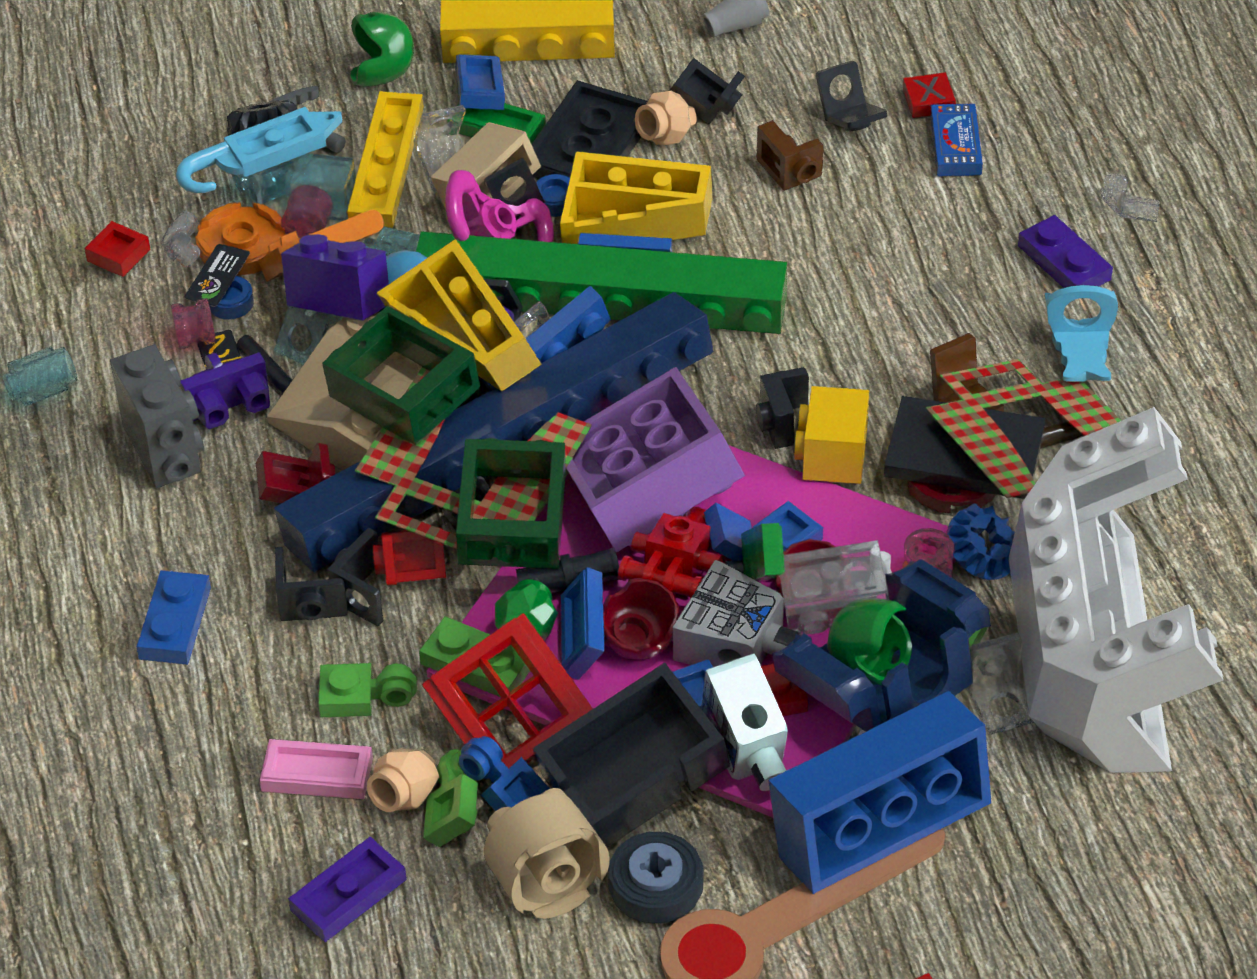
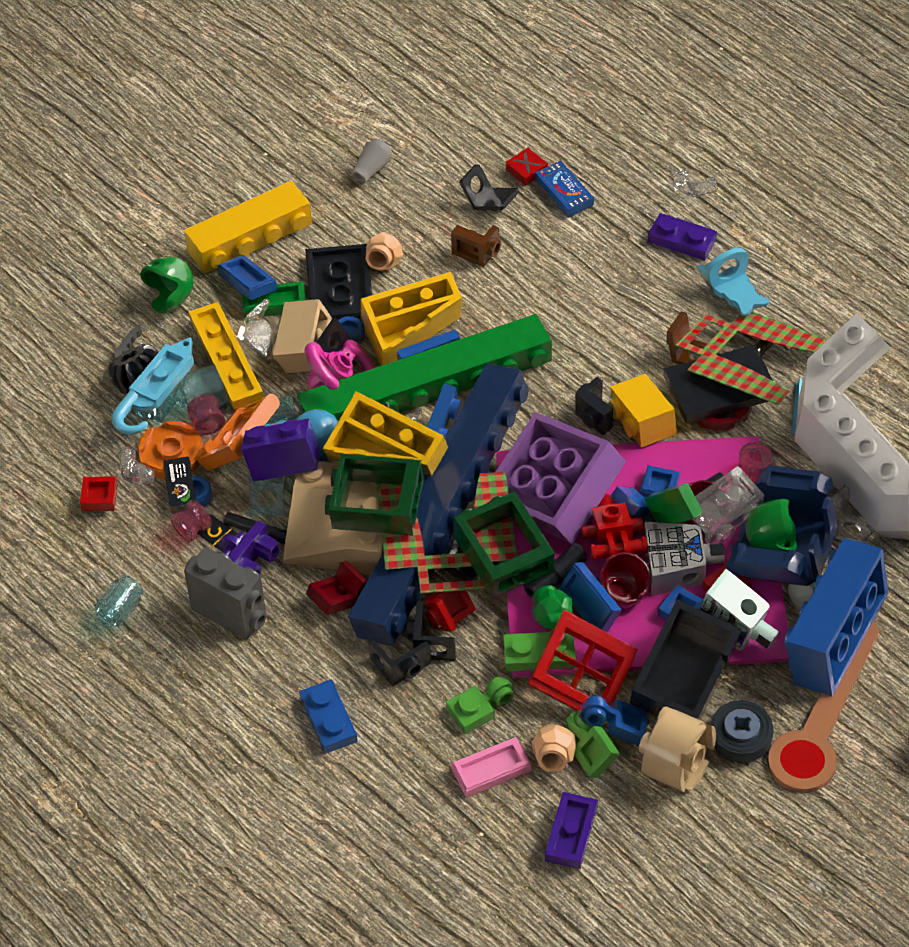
camera: 30 degrees left, 5 degrees up
black bracket [669,58,745,125] -> none
blue gear [947,503,1015,580] -> none

